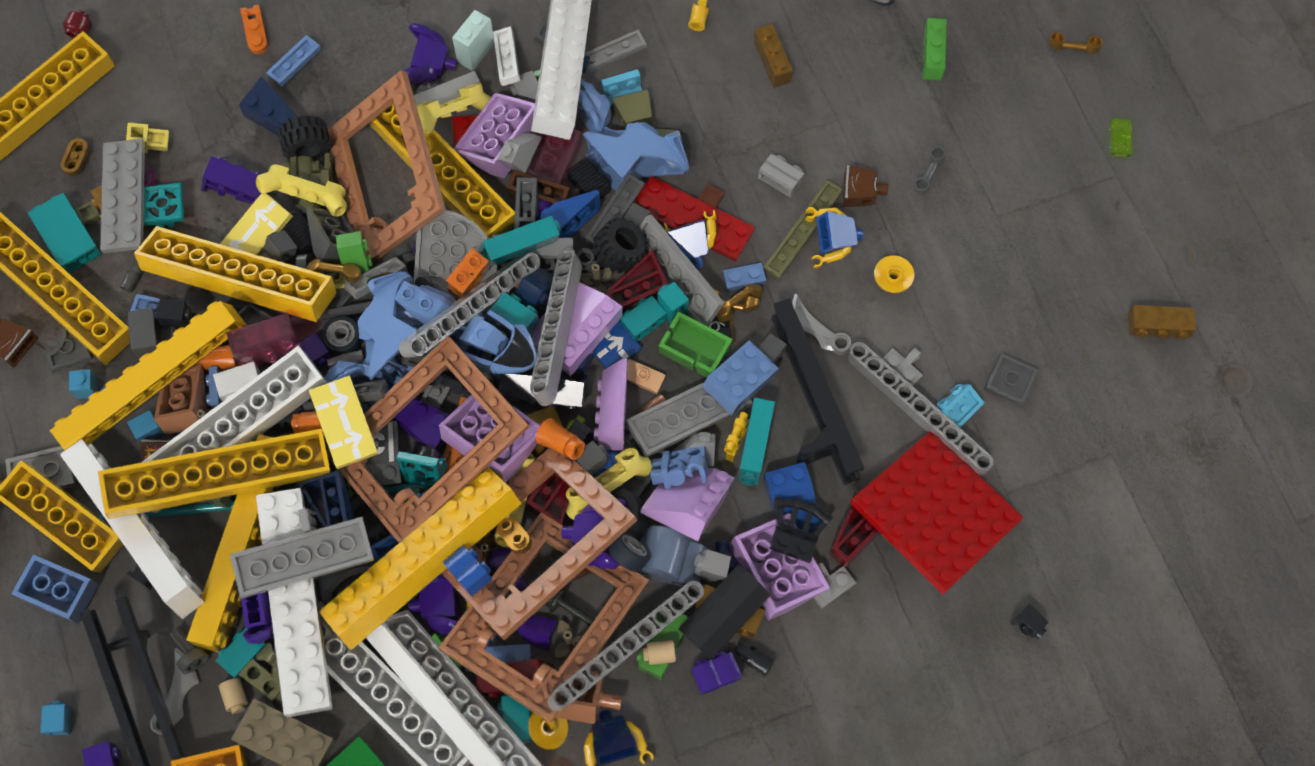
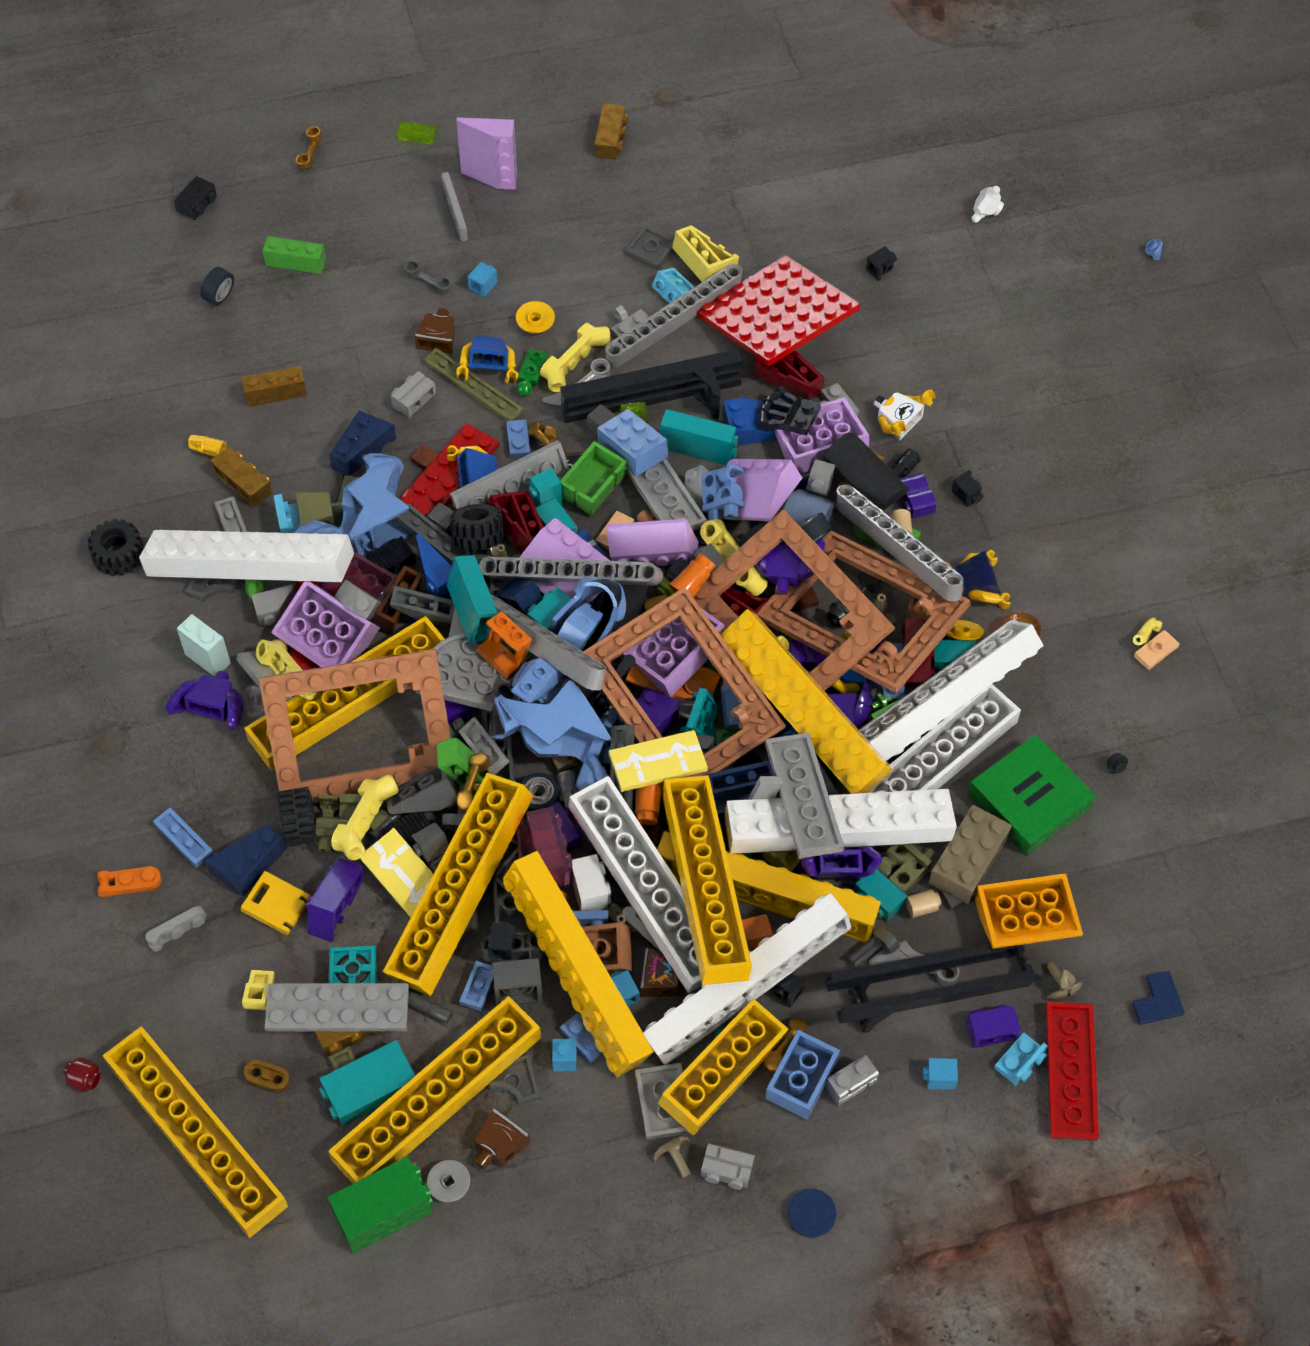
camera: 85 degrees left, 10 degrees down
blue brick [442,545,492,597] -> none
white plate [493,26,521,86] -> none
pearl gold plate [497,517,532,555] -> none
yellow plate [724,412,750,462] -> none
none -> light grey plate [145,906,207,952]
none -> pearl gold brick [210,447,272,508]
none -> yellow container [241,871,311,936]
none -> dark blue wedge [329,411,396,475]
none -> light grey tile [441,172,468,242]
none -> lavender slope [456,118,517,189]
none -> dark azure brick [468,262,498,297]
none -> green plate [517,349,548,397]
none -> light yellow plate [540,322,610,392]
none -> clear neon green tile [620,402,649,425]
none -> light yellow wedge [672,225,739,282]
none -> orange brick [742,914,773,949]
none -> pearl gold bar [764,1017,807,1074]
none -> light grey brick [825,1055,879,1106]
none -> torso [873,390,936,441]
none -> black brick [951,470,984,507]
none -> white rock [972,186,1004,223]

